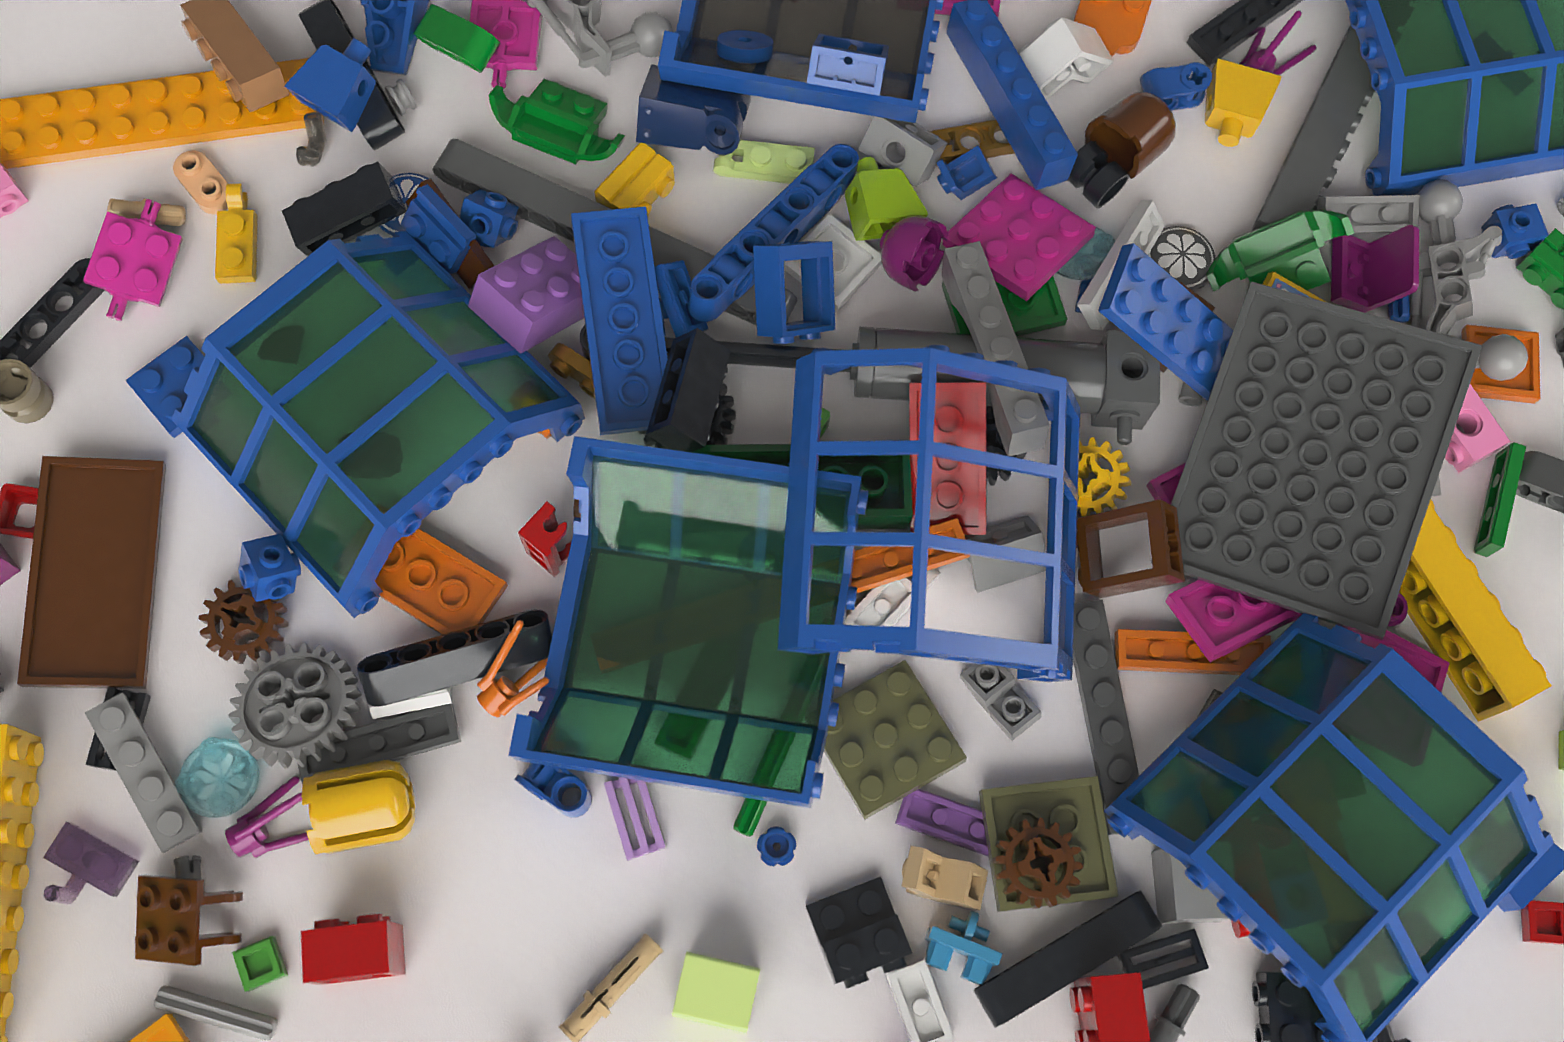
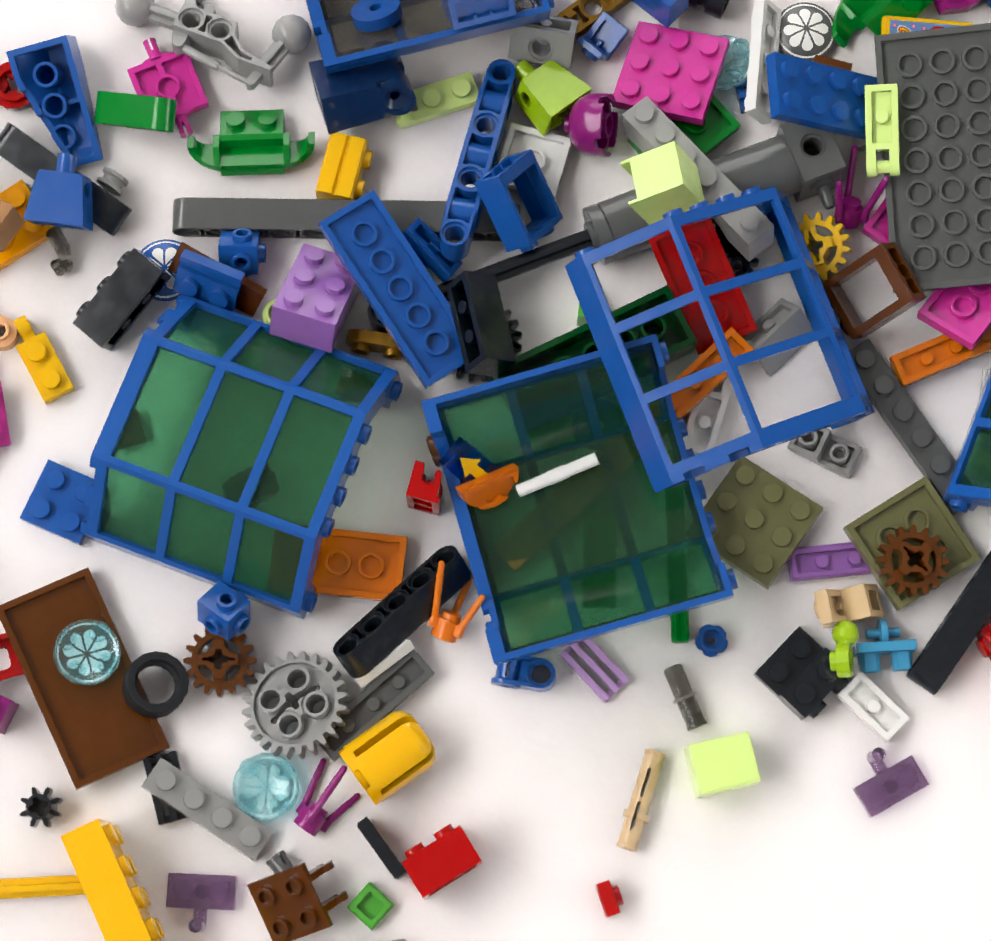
camera: 20 degrees left, 5 degrees up
none -> clear light blue dish [53,619,121,685]
none -> black tyre [122,651,189,719]
none -> black tile [357,816,407,880]
none -> clear blue tile [439,436,499,483]
none -> orange tile [455,463,519,510]
none -> white piece [515,452,600,498]
none -> yellowish green piece [620,141,705,225]
none -> clear smoke axle [664,664,707,731]
none -> lime plate [829,620,859,678]
none -> magenta plant [834,145,889,230]
none -> yellowish green plate [864,83,900,177]

